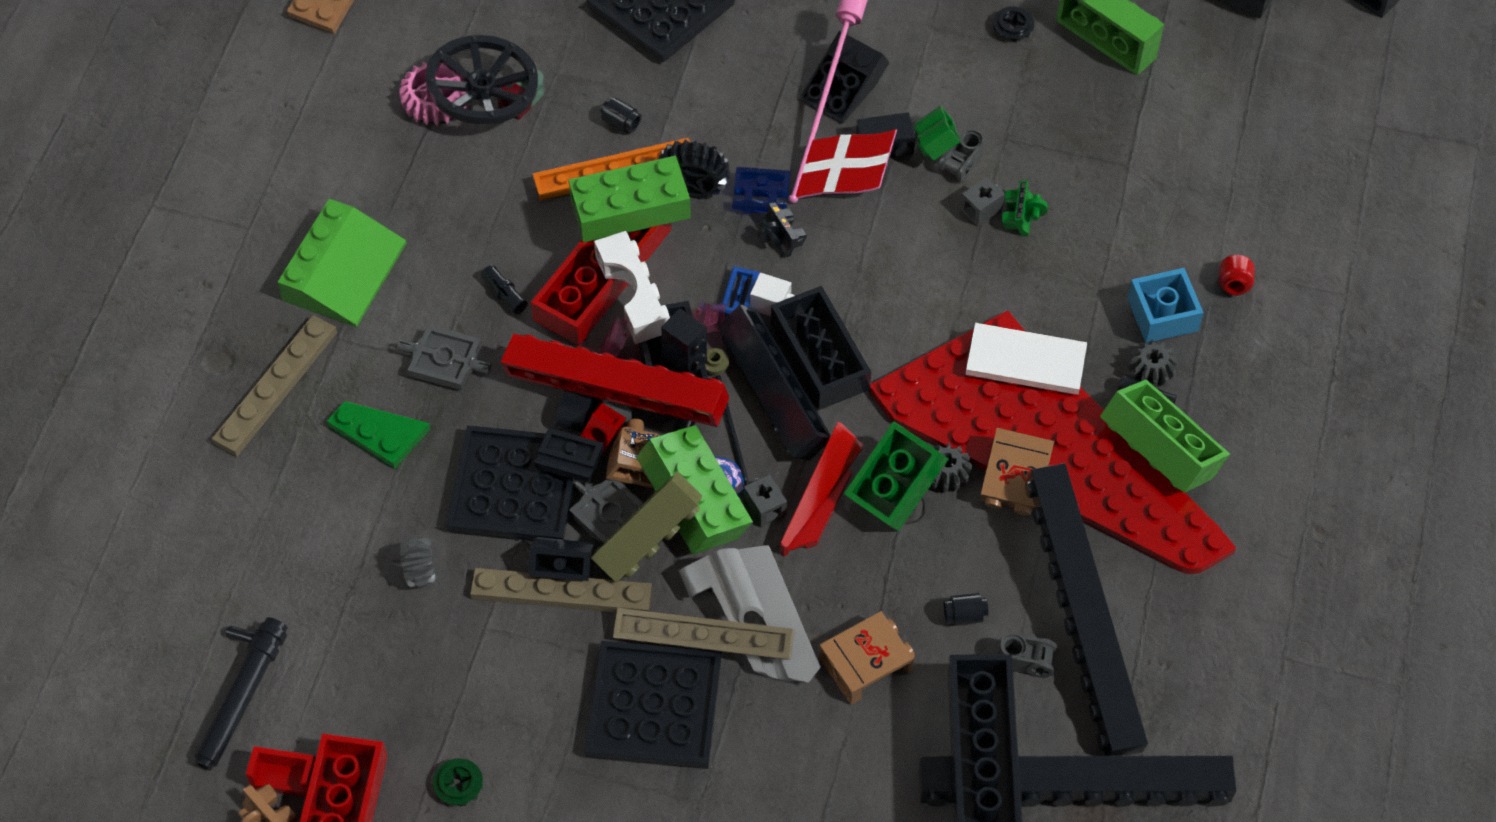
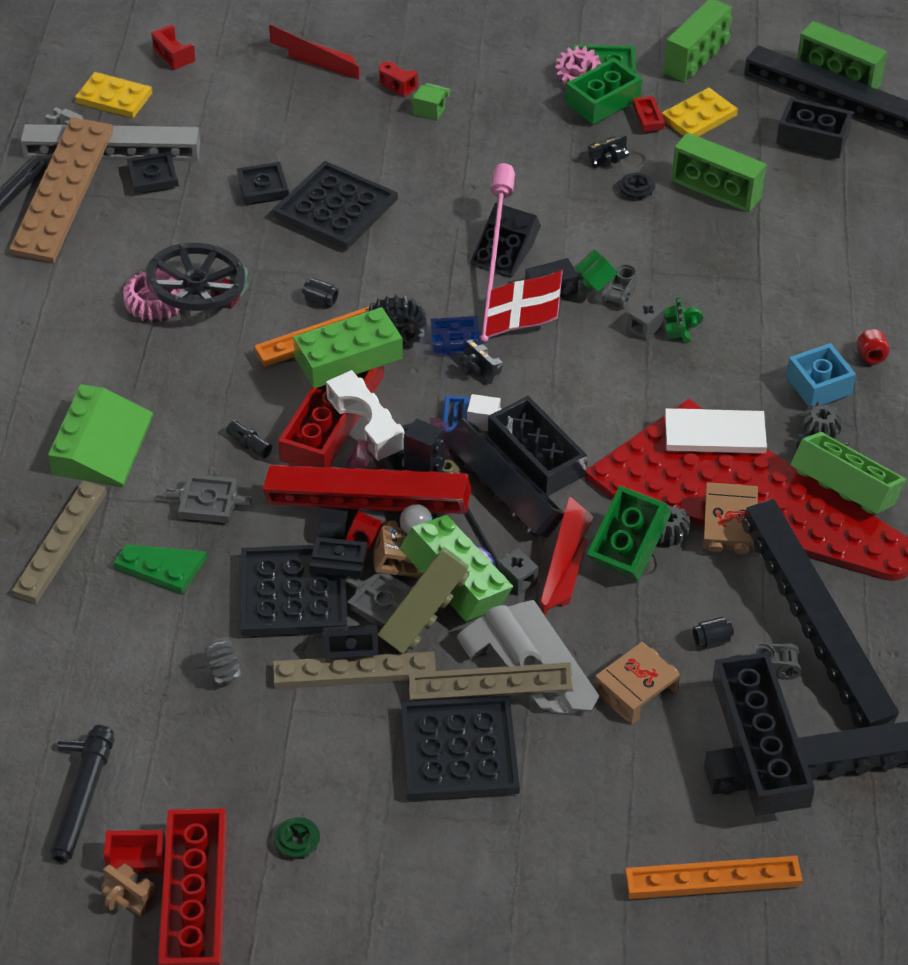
camera: 10 degrees left, 10 degrees down
none -> light grey piece [400,505,432,534]

